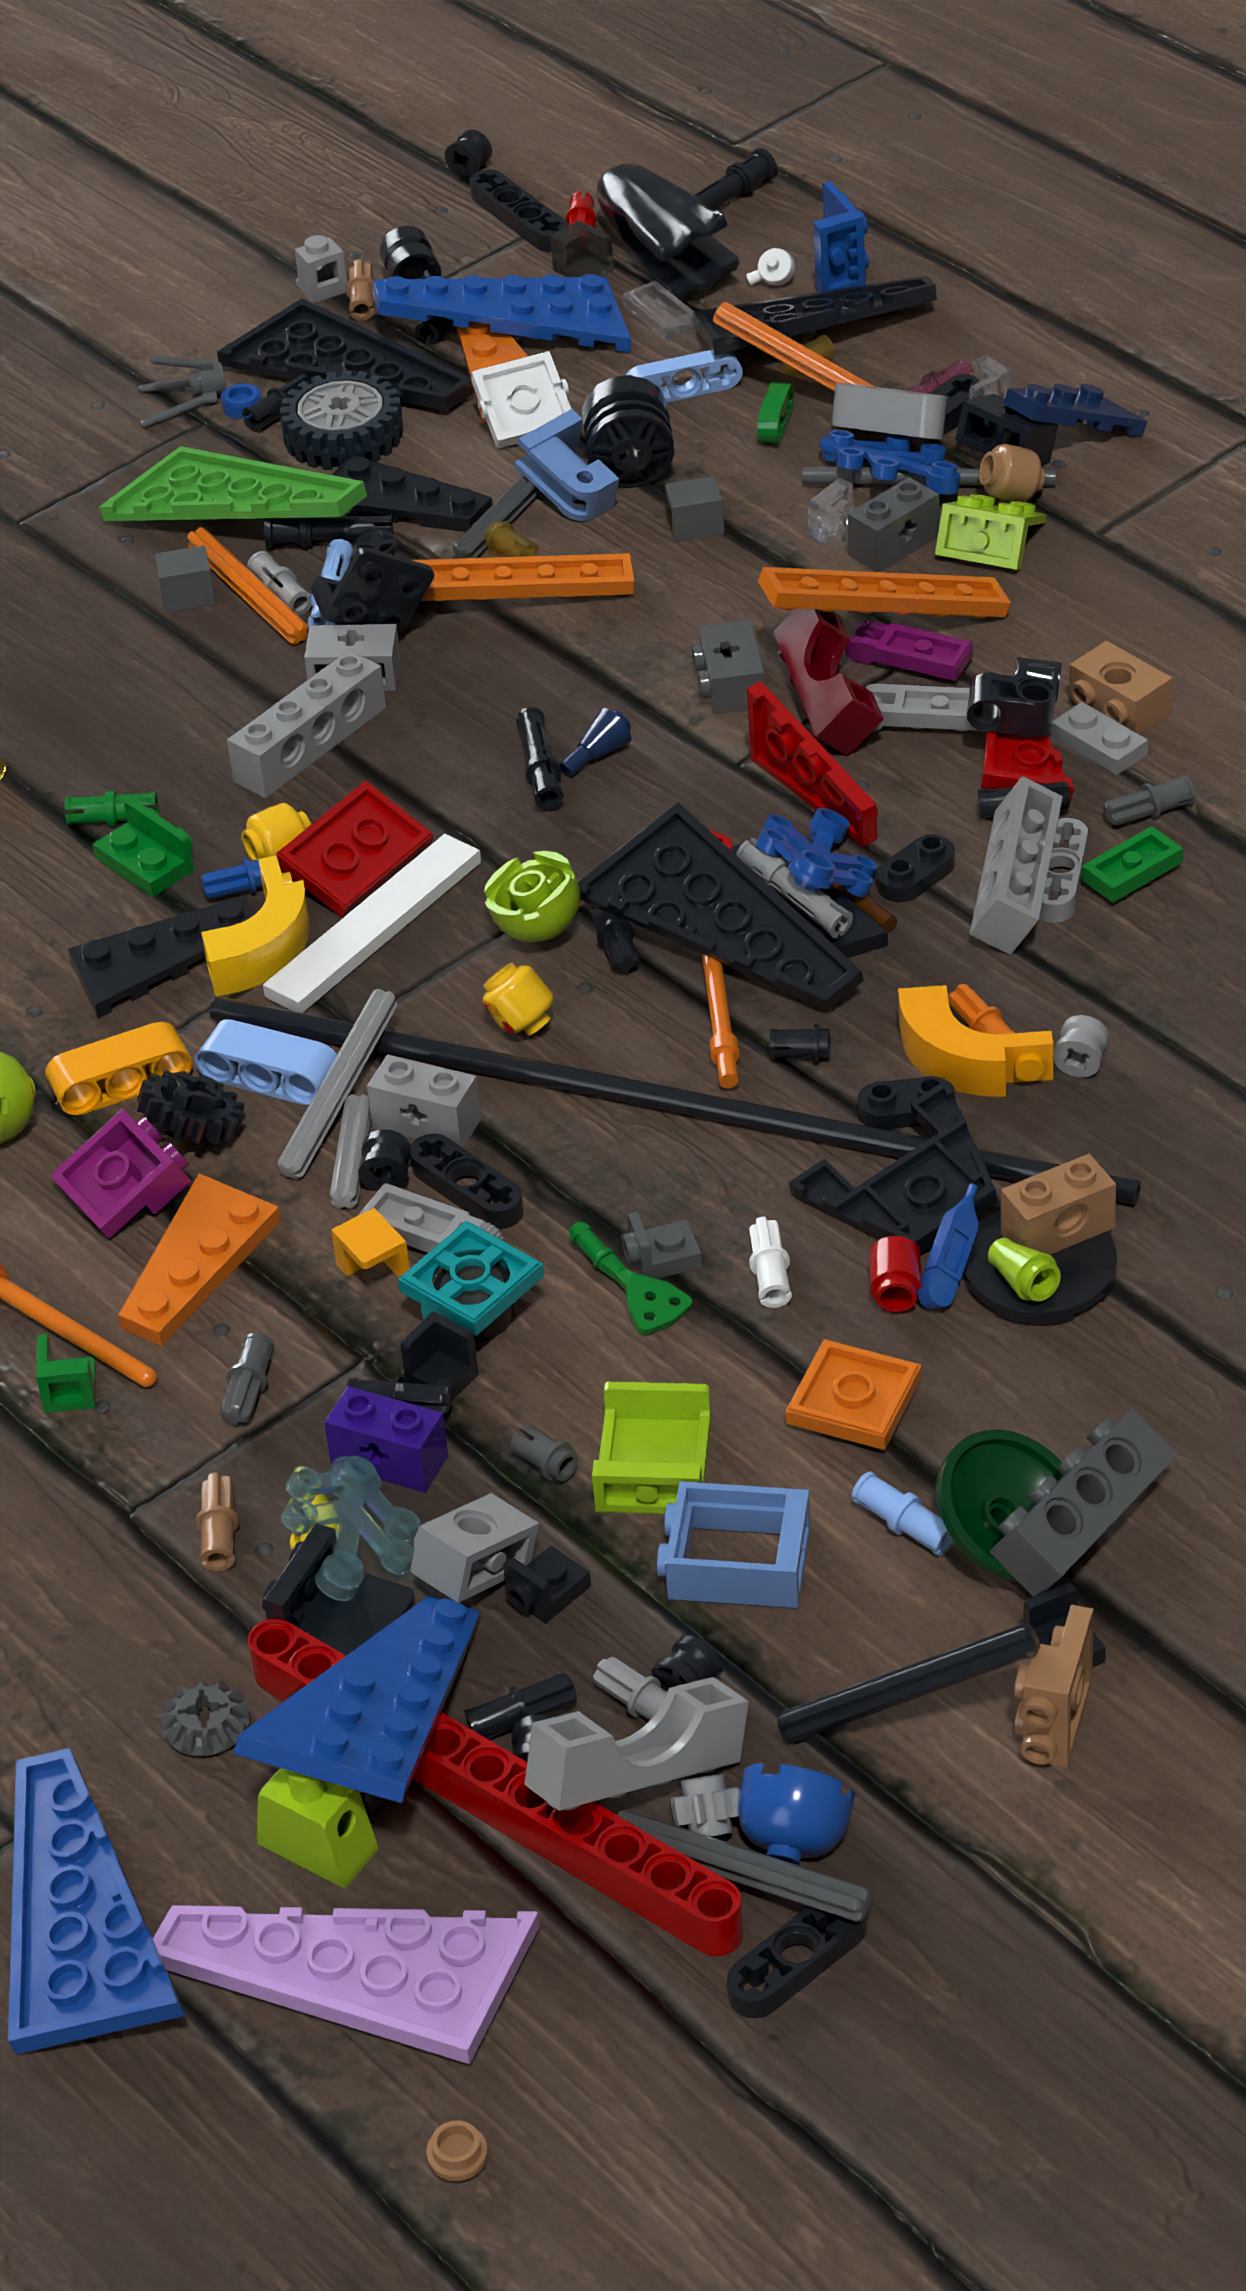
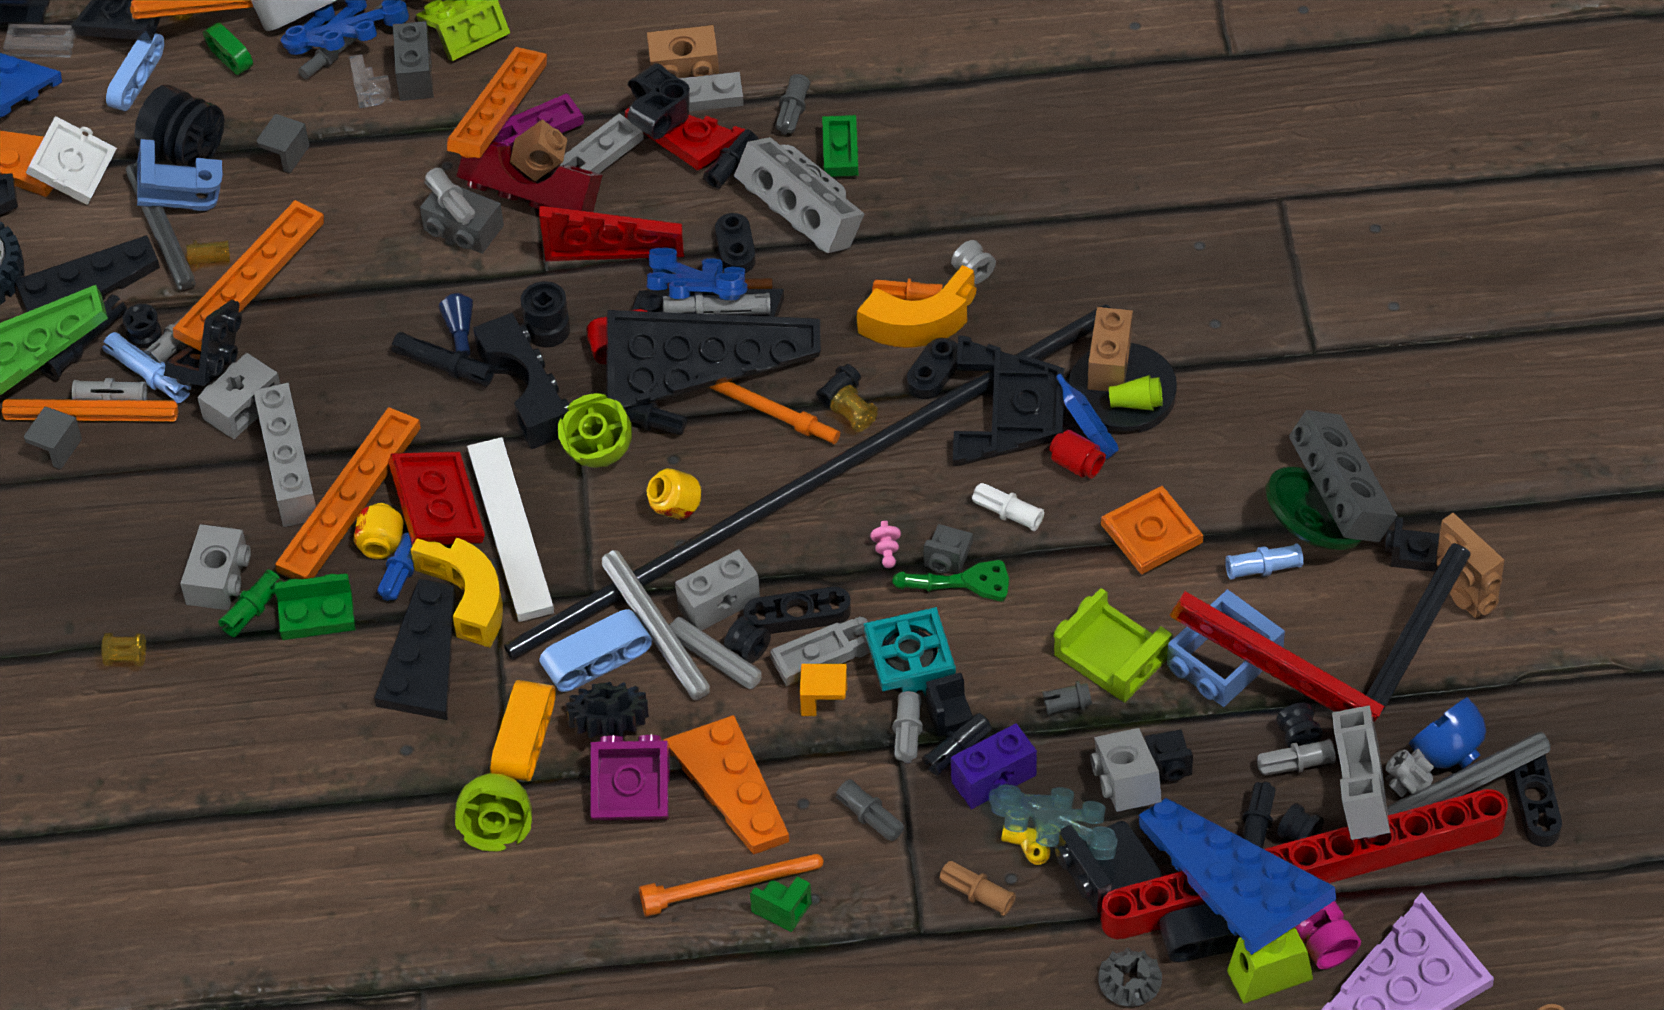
camera: 55 degrees left, 10 degrees up
none -> light grey brick [180,524,251,610]
none -> orange plate [275,407,421,579]
none -> light grey axle [424,168,475,225]
none -> black arch [473,313,570,450]
none -> medium nougat brick [510,119,567,181]
none -> black wheel [520,281,570,348]
none -> clear yellow bush [830,385,878,432]
none -> bright pink hair [870,521,901,569]
none -> light grey axle [893,691,923,763]
none -> red tile [1169,591,1384,722]
none -> dark pink wheel [1295,901,1361,969]

